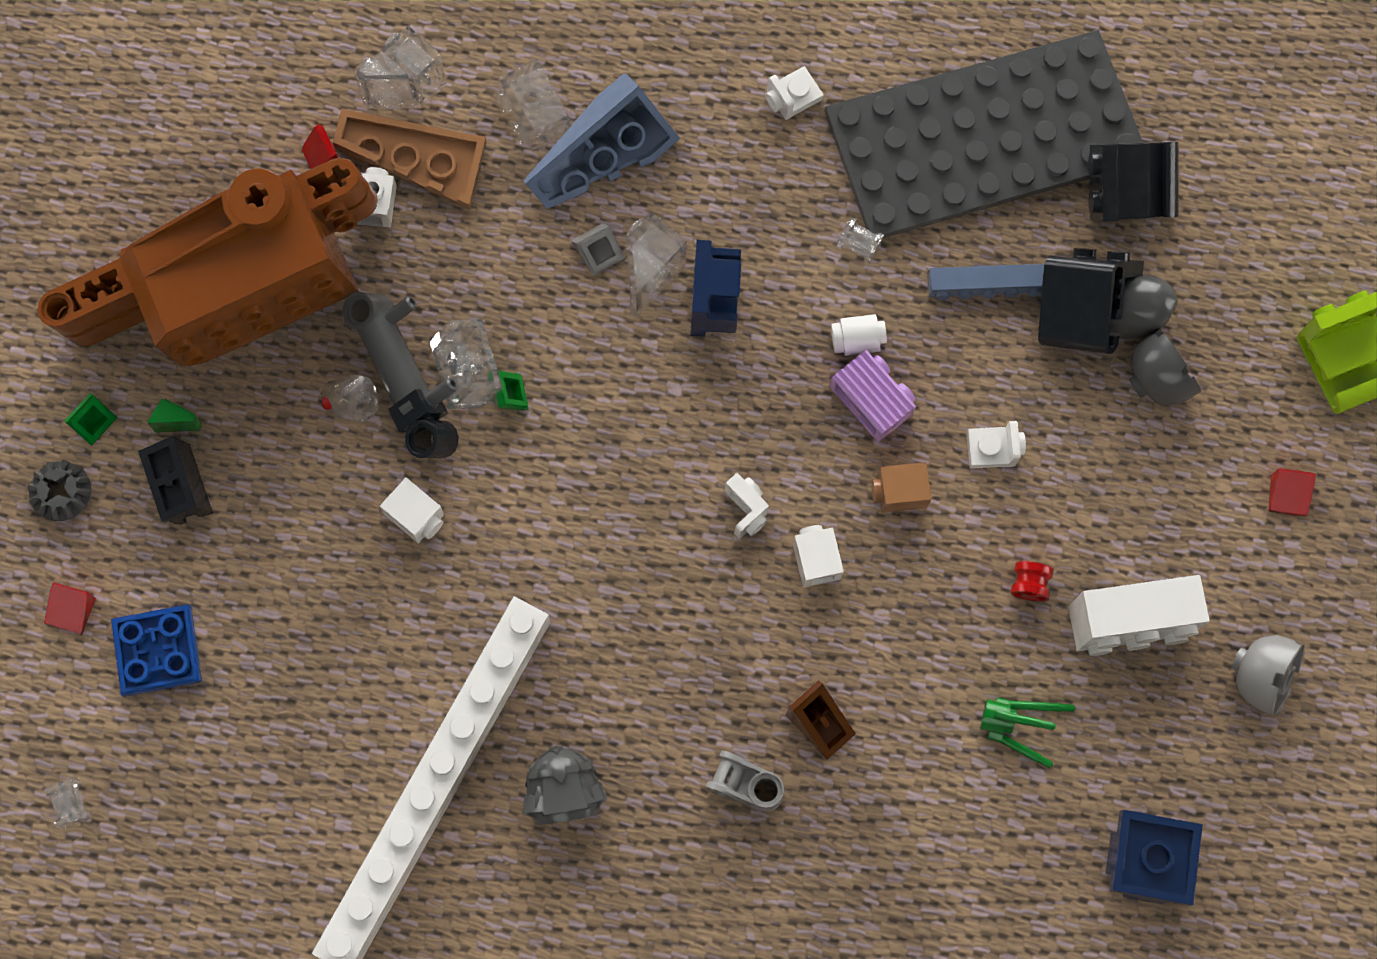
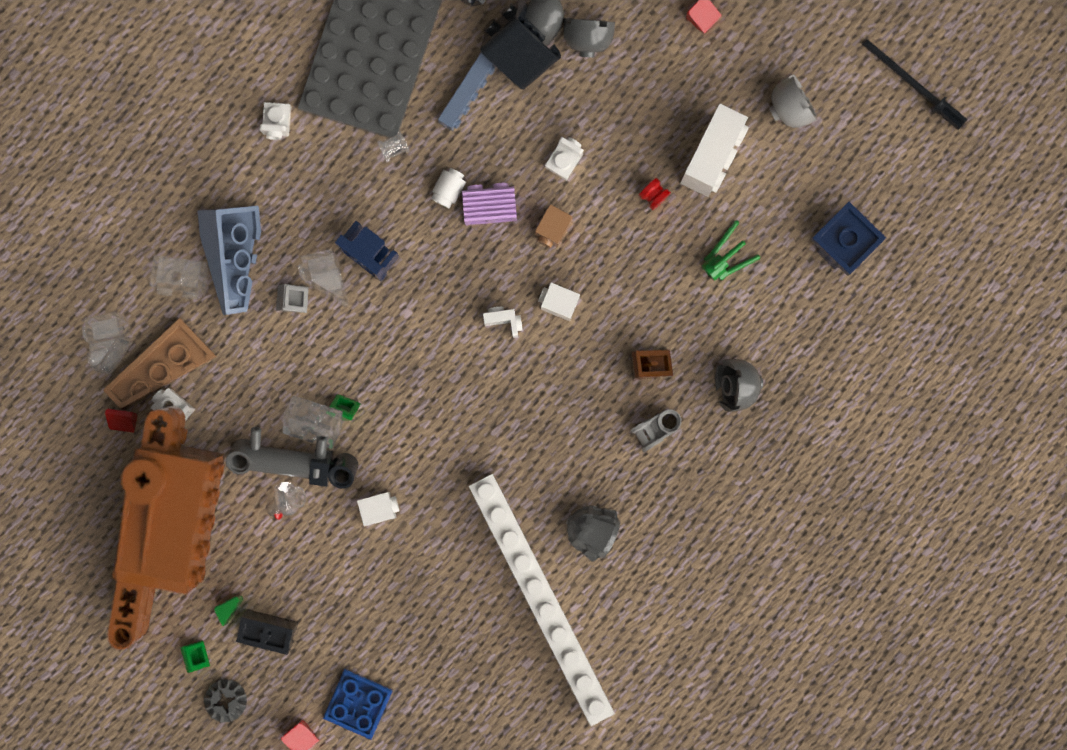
camera: 50 degrees left, 10 degrees up
none -> dark grey cylinder [715,359,763,412]

